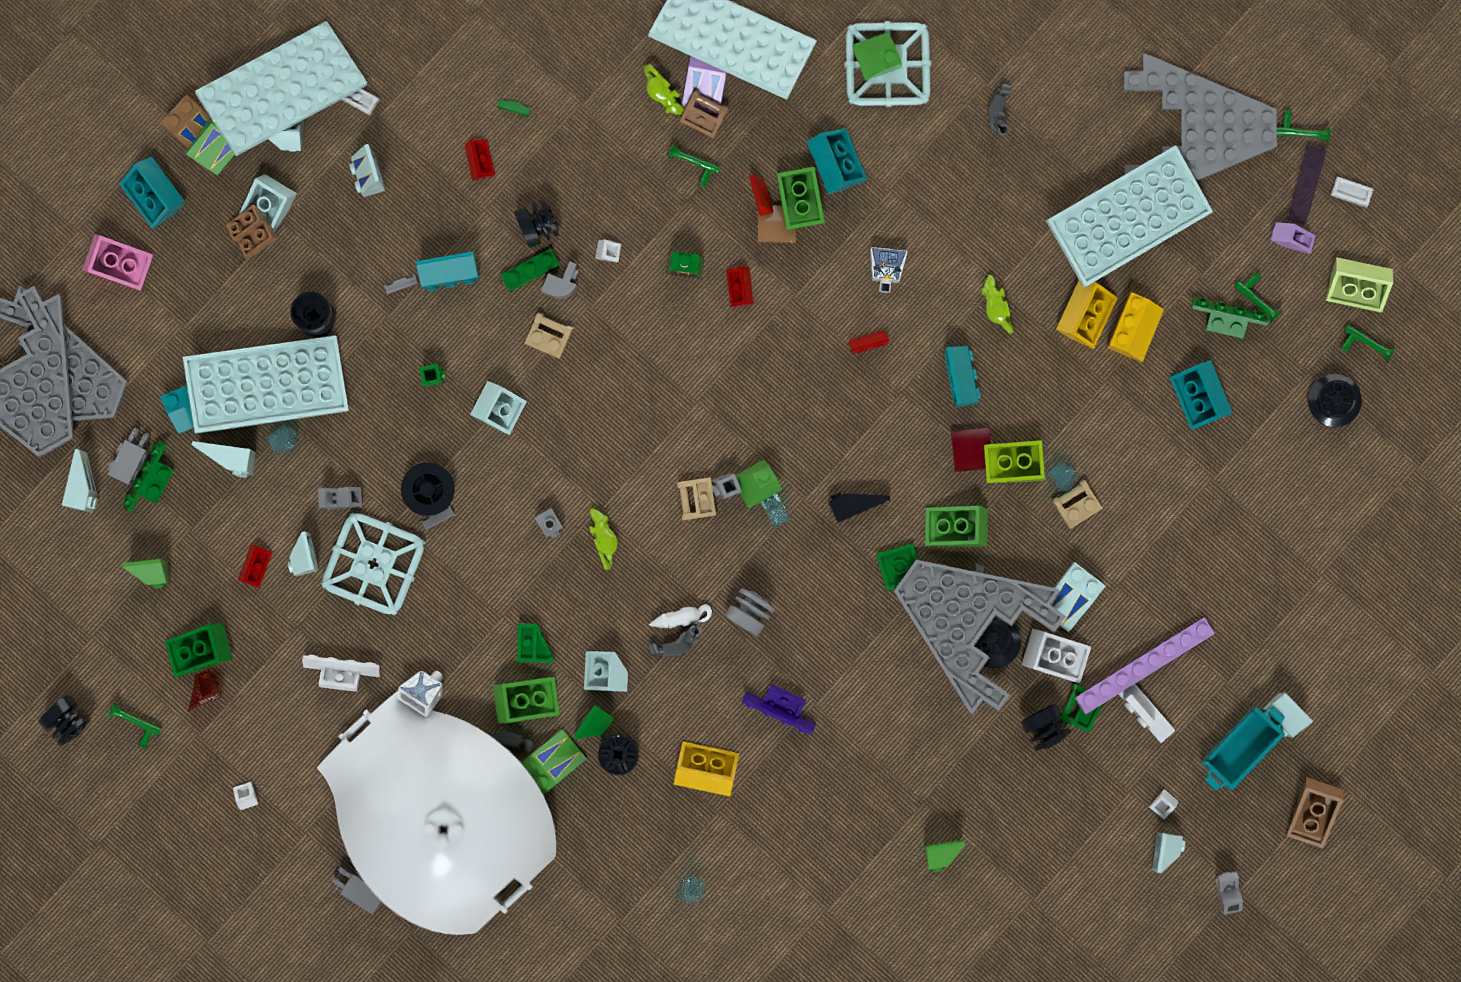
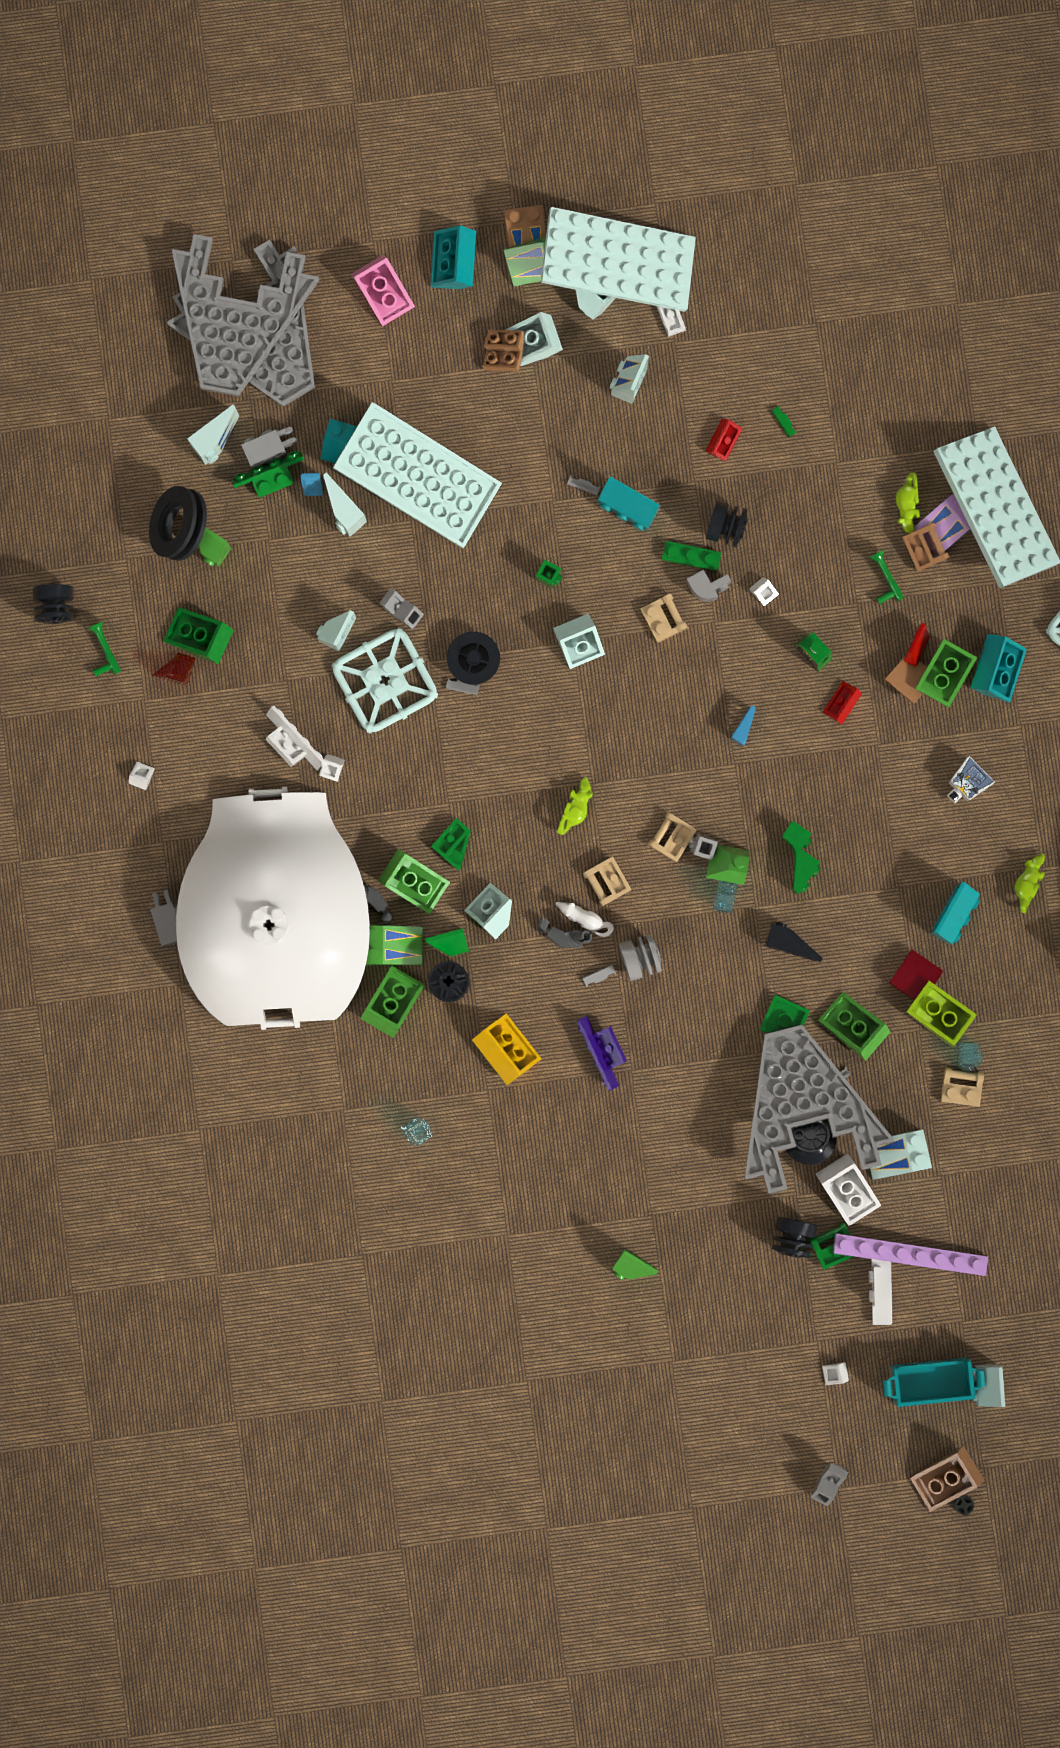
camera: 45 degrees right, 0 degrees up
red slope [238,544,273,588] -> none
clear light blue brick [266,425,298,455] -> none
black wheel [290,292,336,337] -> none
white torso [398,671,443,718] -> none
light grey brick [535,508,564,539] -> none
red slope [849,331,889,354] -> none
light aqua slope [1152,832,1185,873] -> none
none -> black tyre [149,486,207,561]
none -> dark azure slope [301,473,323,496]
none -> white slope [319,754,345,781]
none -> bright green slope [360,966,425,1038]
none -> light grey piece [582,965,616,987]
none -> tan plate [583,857,632,907]
none -> dark azure slope [731,705,756,747]
none -> green arch [781,821,821,895]
none -> pearl dark grey wheel [953,1494,974,1515]

